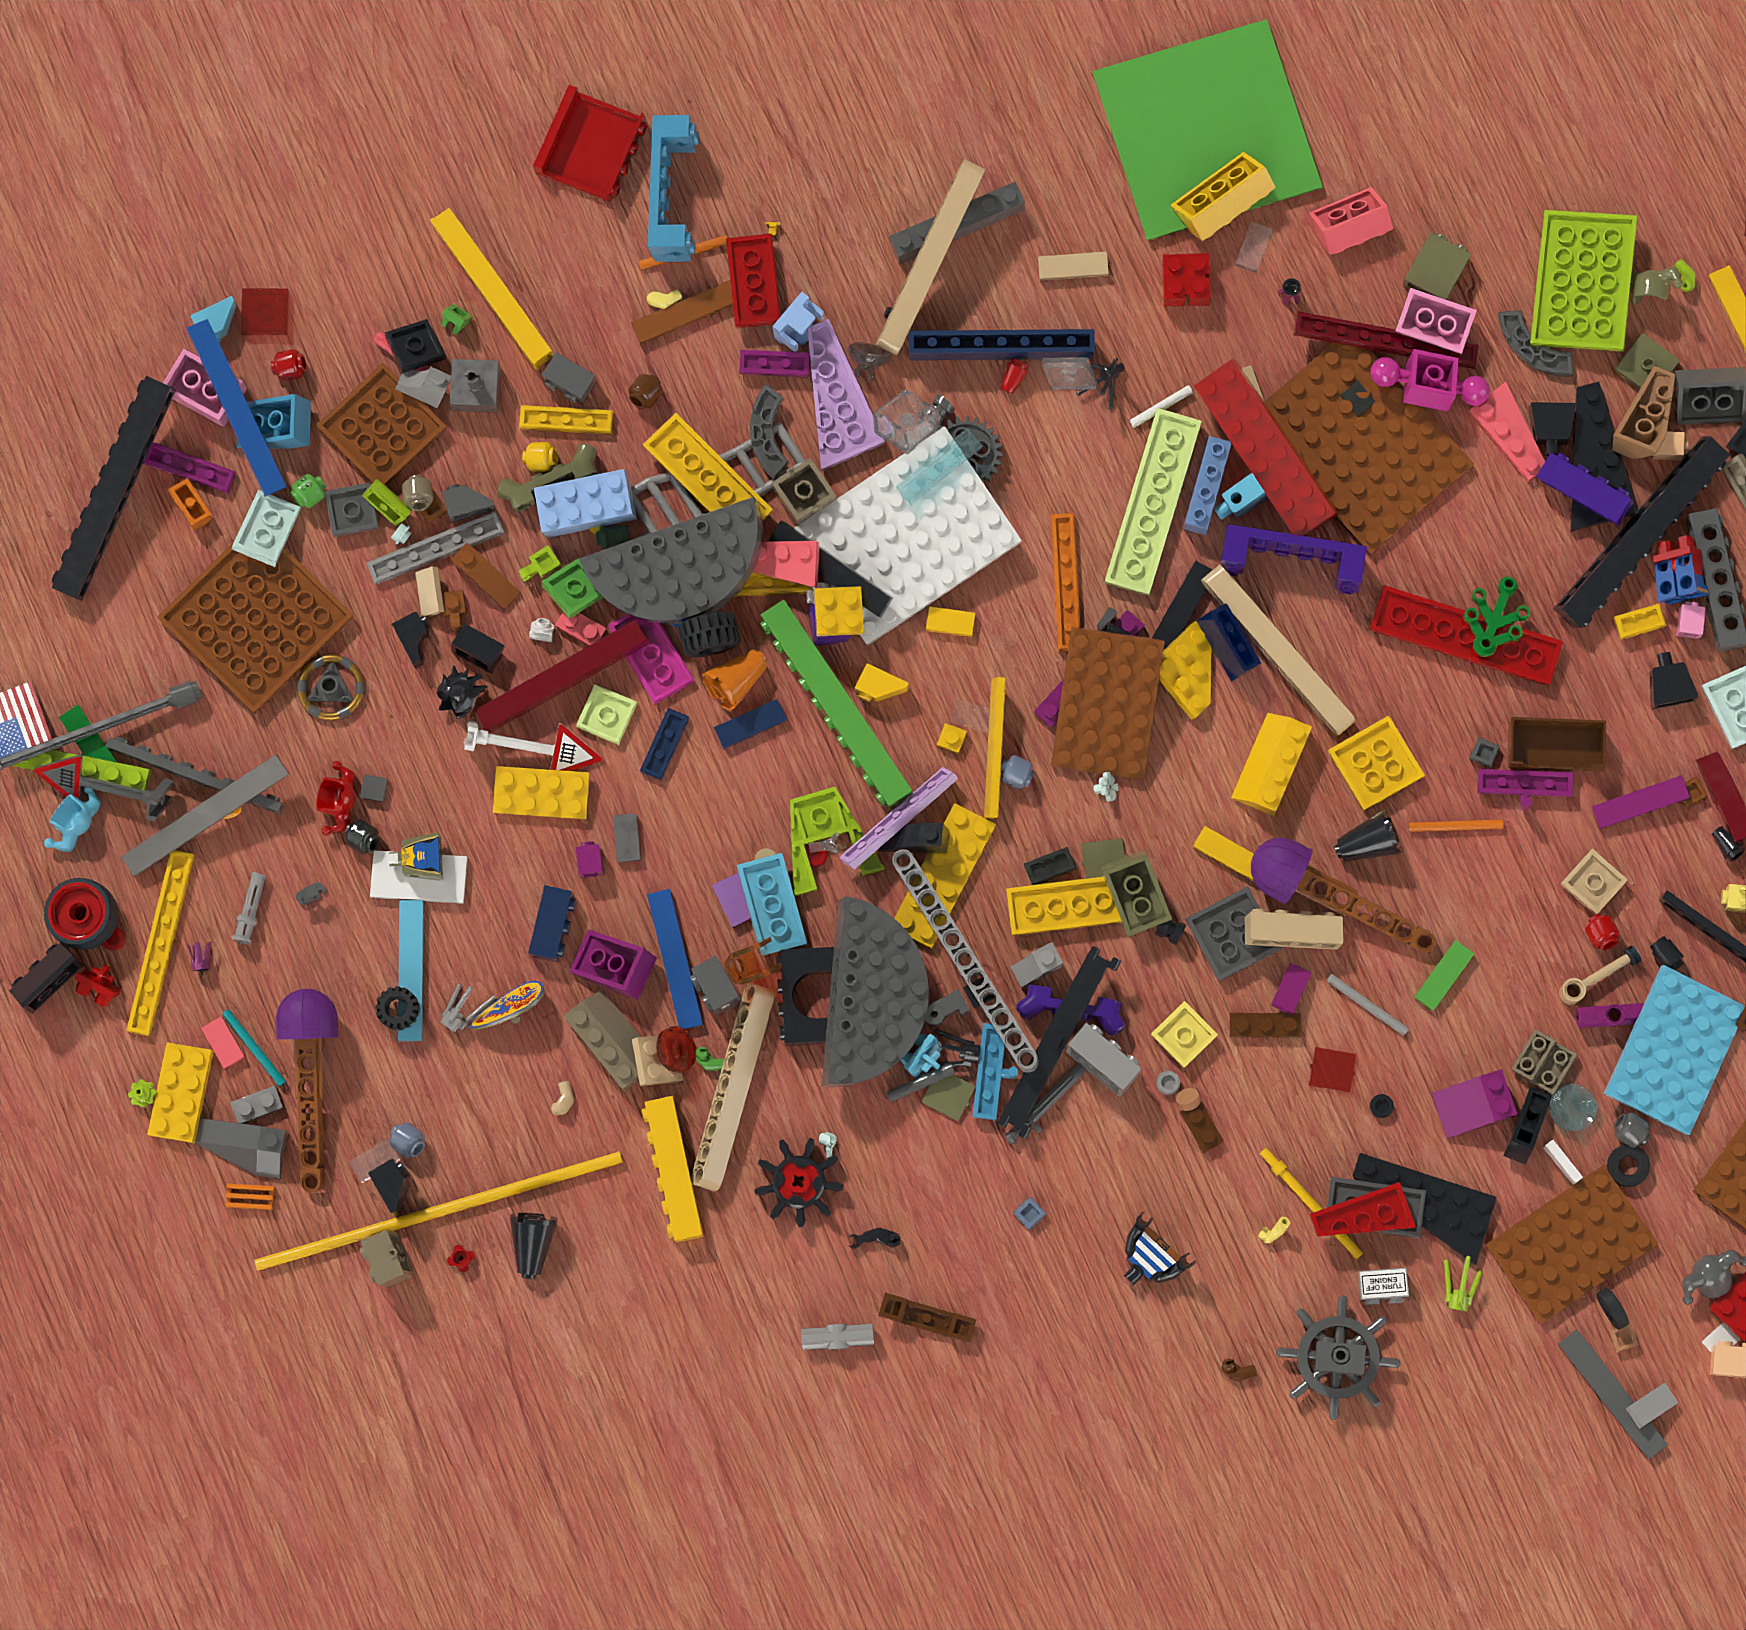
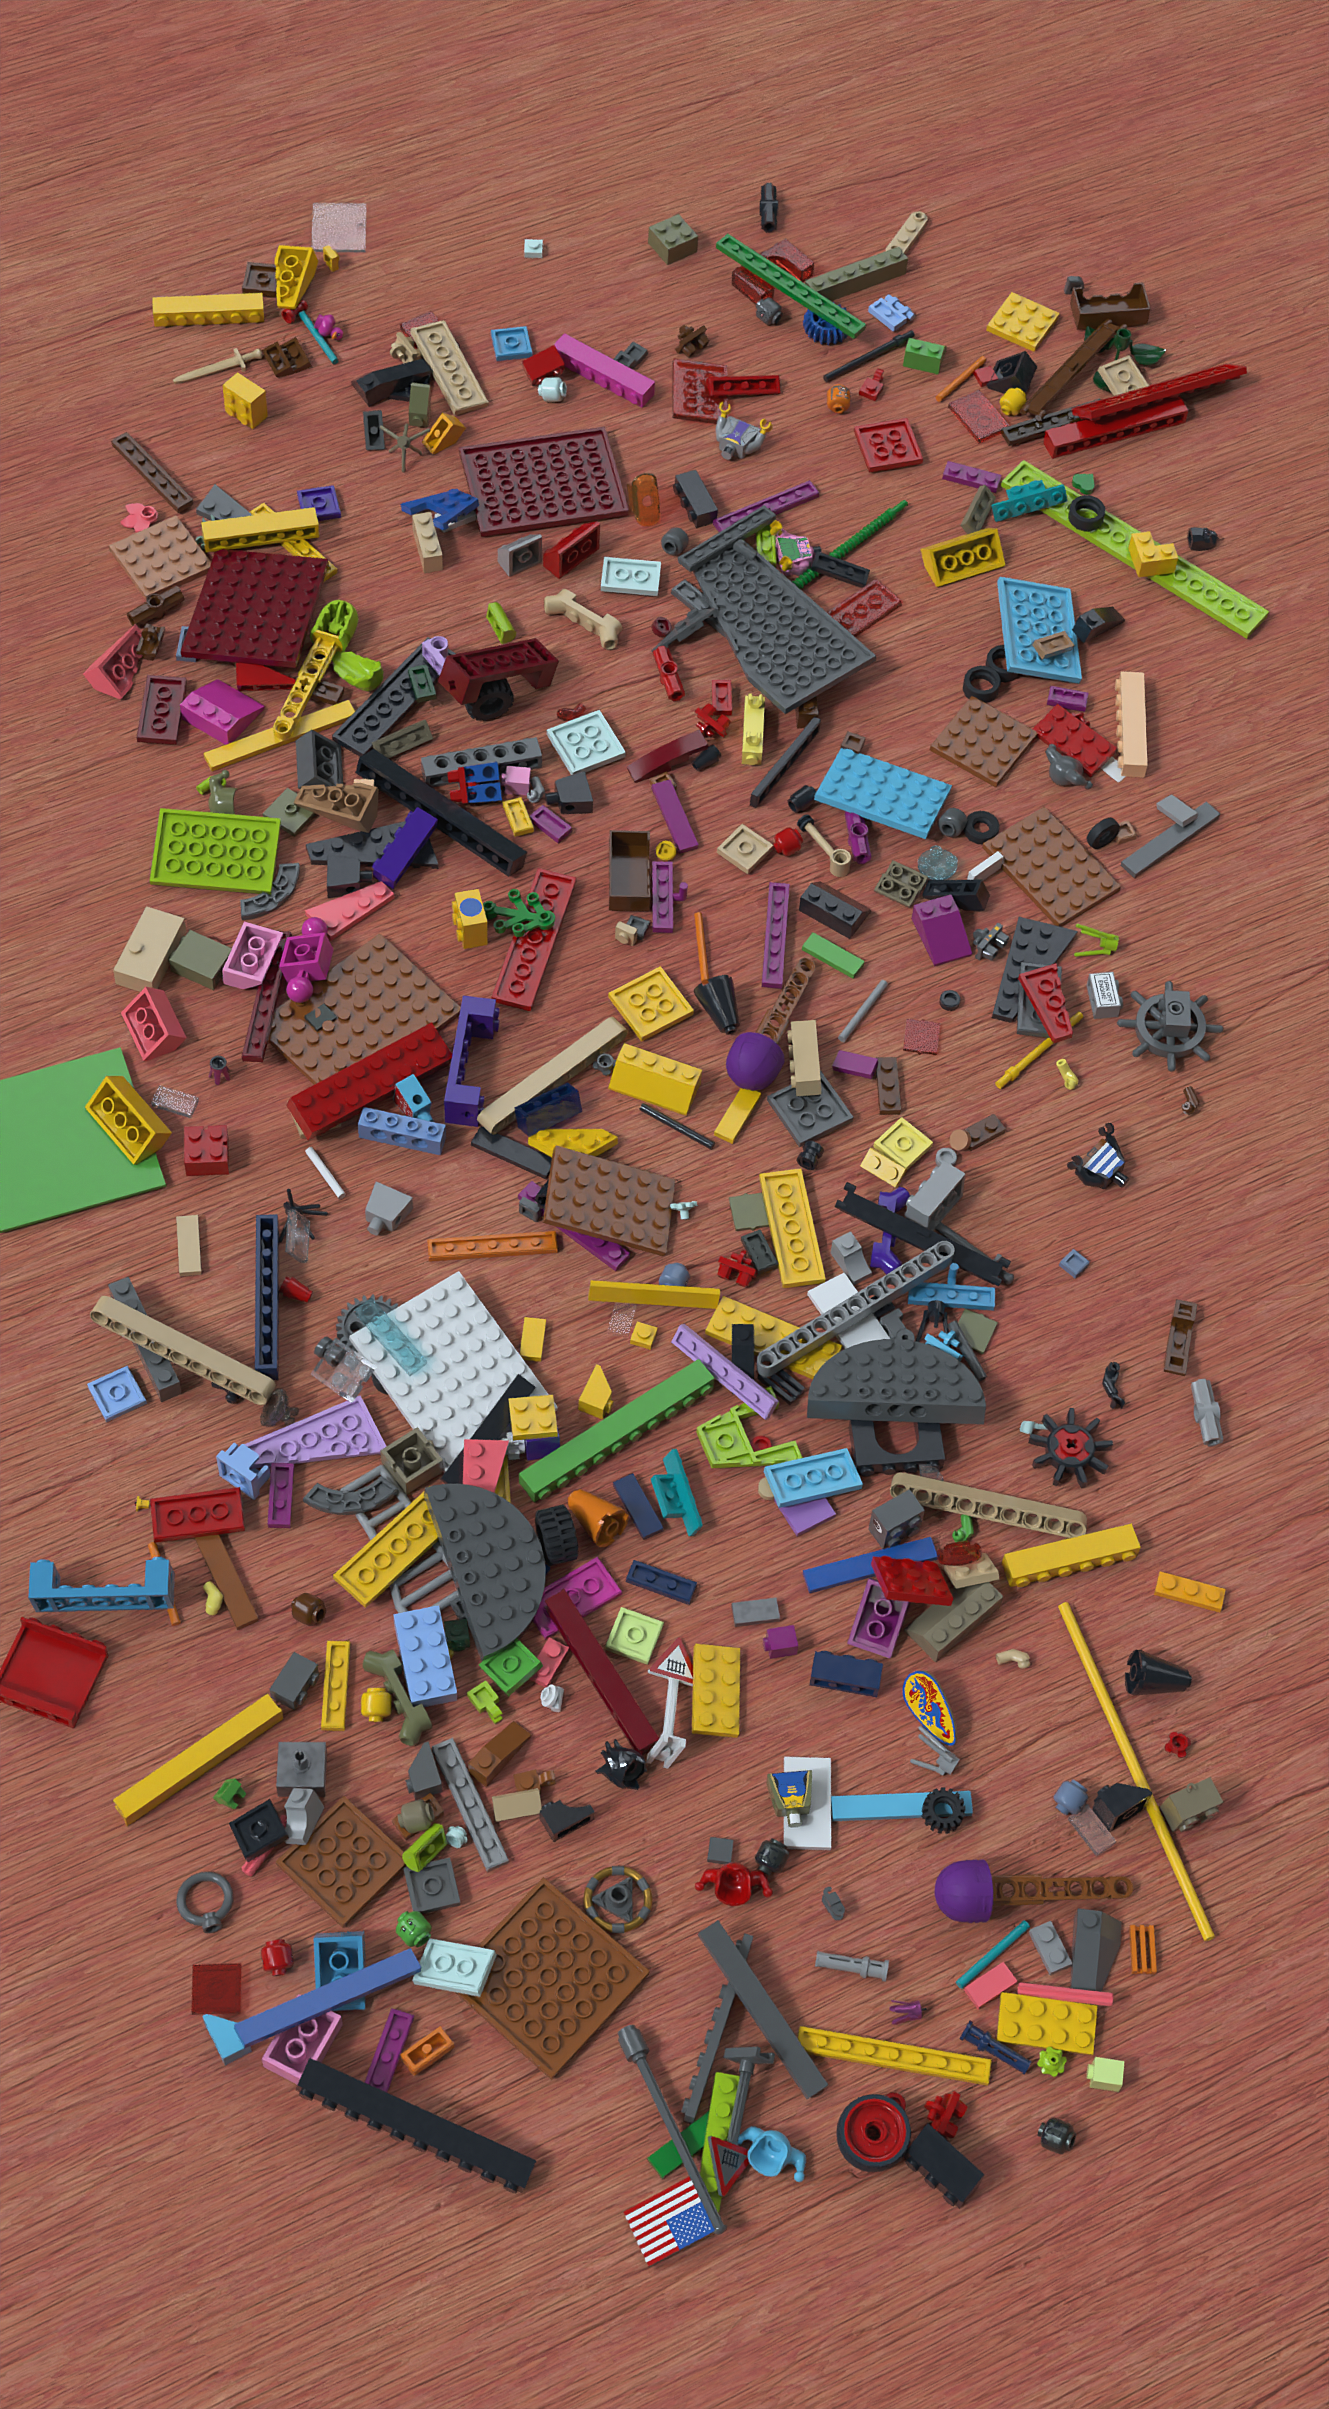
camera: 105 degrees left, 20 degrees down
black hinge [451,623,505,674] -> none
clear orange piece [725,937,782,985] -> none
clear bar [809,832,845,854] -> none
olive slope [1100,850,1172,937] -> none
yellowish green plate [1104,408,1202,596] -> none
none -> light blue tile [87,1365,147,1422]
none -> tan brick [113,906,186,992]
none -> dark grey piece [176,1872,234,1934]
none -> light grey torso [365,1182,413,1235]
none -> yellow brick [452,889,488,949]
none -> light grey arm [527,777,545,803]
none -> magenta tile [529,805,572,843]
none -> dark grey plate [593,1053,616,1076]
none -> tan plate [615,921,637,946]
none -> black bar [639,1103,715,1150]
none -> teal bracket [651,1449,703,1536]
none -> yellow tile [656,841,676,862]
none -> red hips [717,1250,758,1288]
none -> black tile [757,1363,805,1405]
none -> magenta plate [761,882,790,989]
none -> black slope [799,881,871,939]
none -> white tile [807,1273,890,1349]
none -> yellow plate [860,1148,907,1187]
none -> red plate [871,1556,953,1606]
none -> clear tile [919,1464,944,1481]
none -> dark blue pin [959,2020,1032,2075]
none -> dark grey hips [973,923,1009,961]
none -> coral axle [1018,1983,1114,2006]
none -> pearl dark grey head [1038,2117,1076,2154]
none -> yellowish green brick [1086,2057,1124,2092]
none -> light orange plate [1154,1572,1226,1613]

